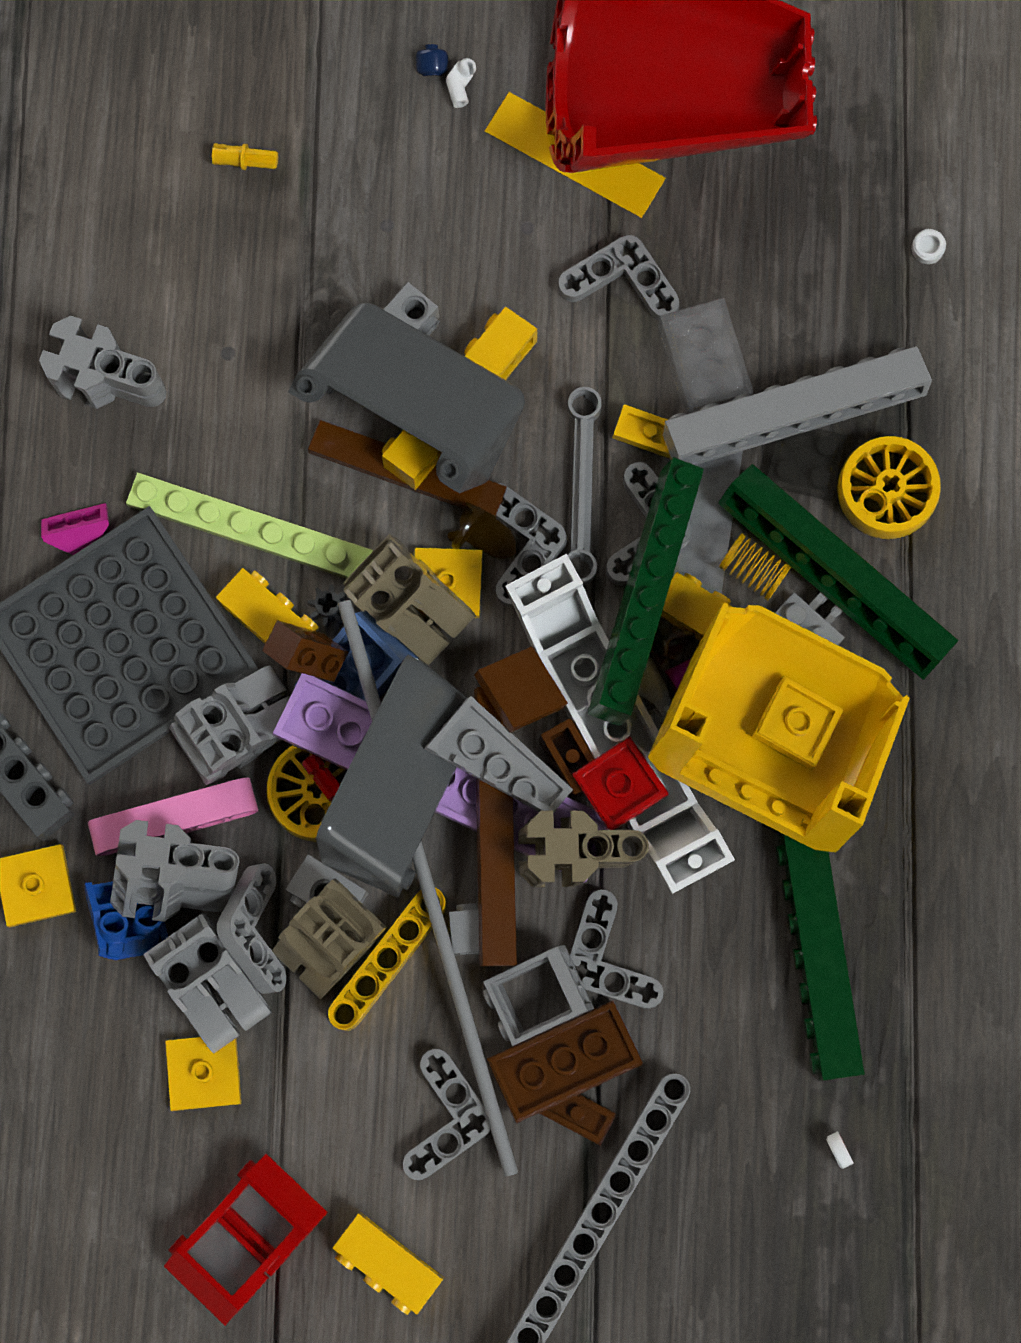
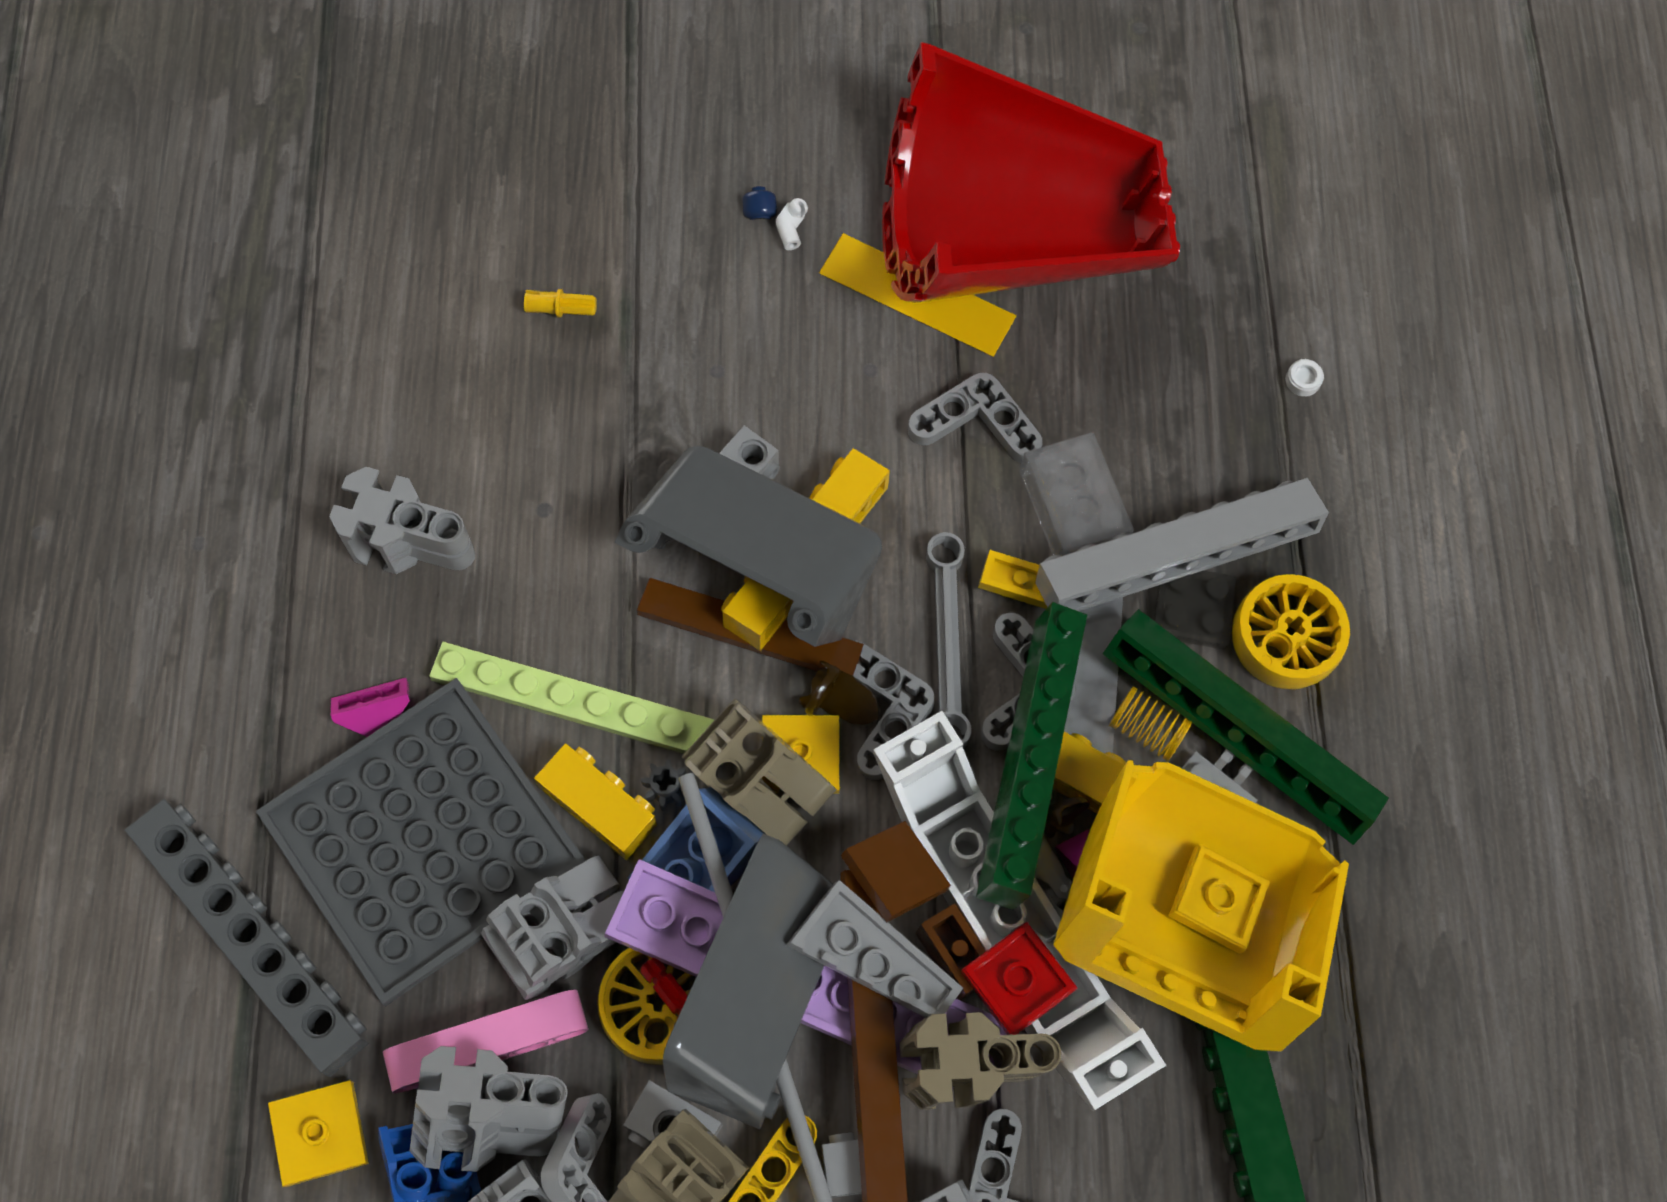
camera: 10 degrees left, 10 degrees down
reddish brown brick [262,620,349,682] -> none

